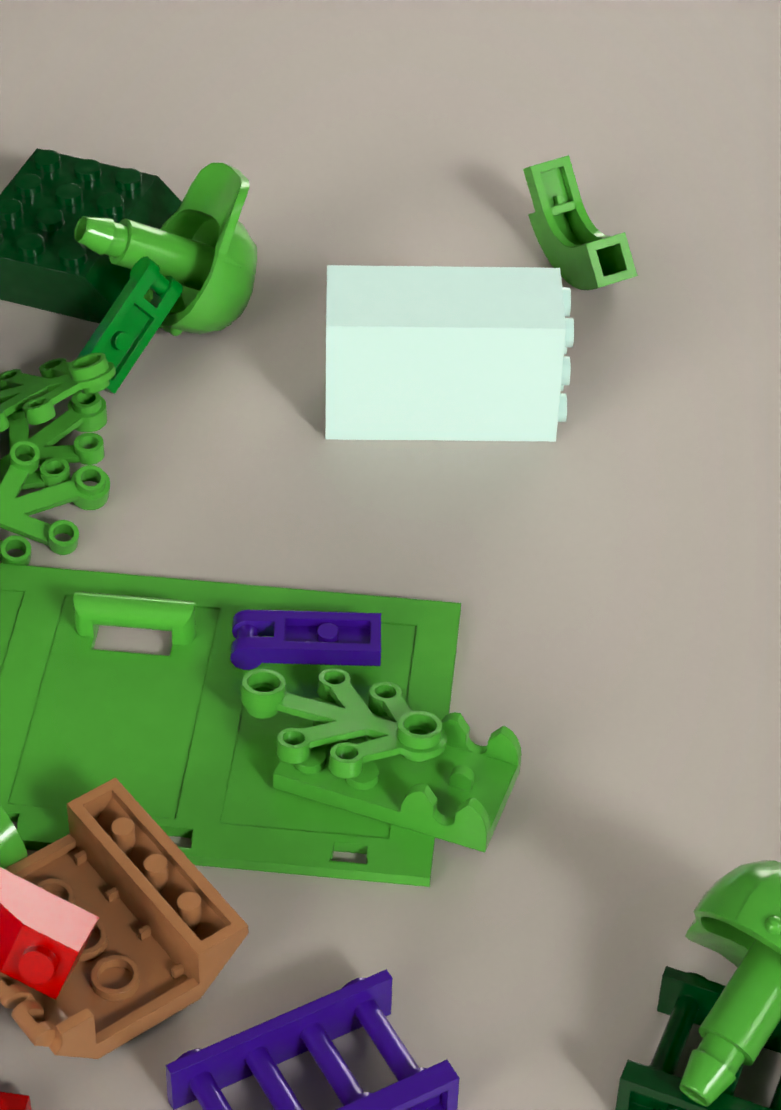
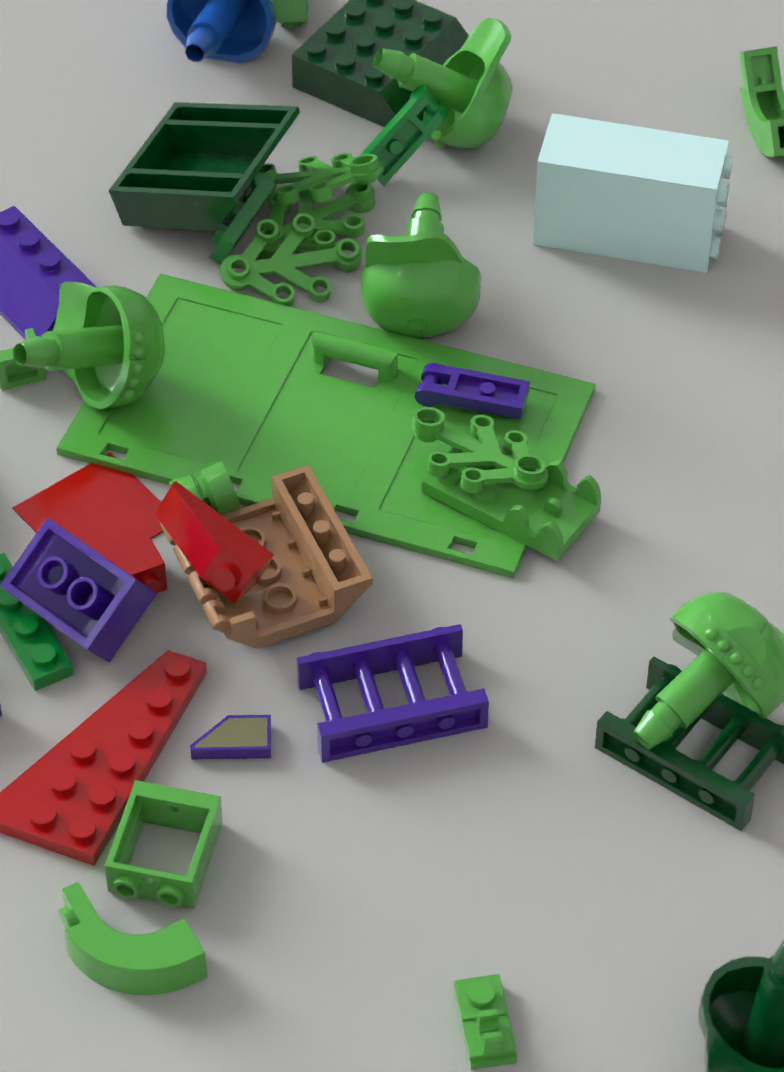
camera: 15 degrees right, 5 degrees up
none -> bright green piece [360,193,481,339]

